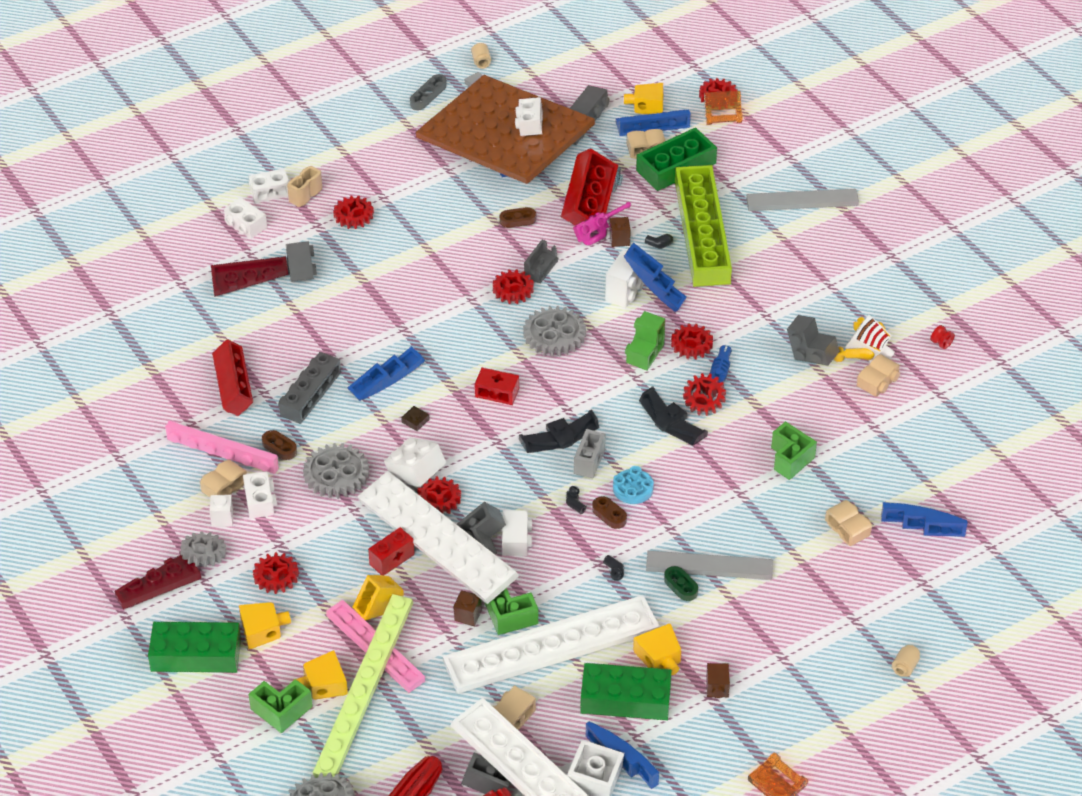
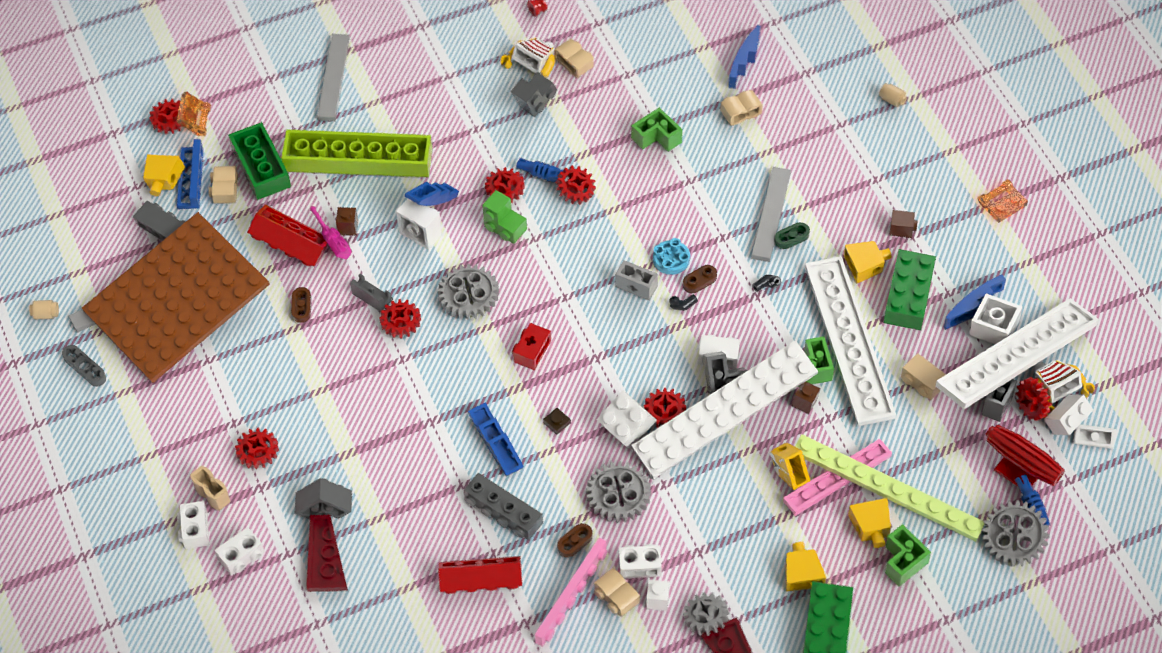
camera: 80 degrees left, 10 degrees up
red gear [253,552,299,594] -> none
red brick [368,527,415,576] -> none
white brick [515,97,543,136] -> none
black plate [519,409,600,453] -> none
black plate [639,386,708,446] -> none
black arm [645,234,673,249] -> none

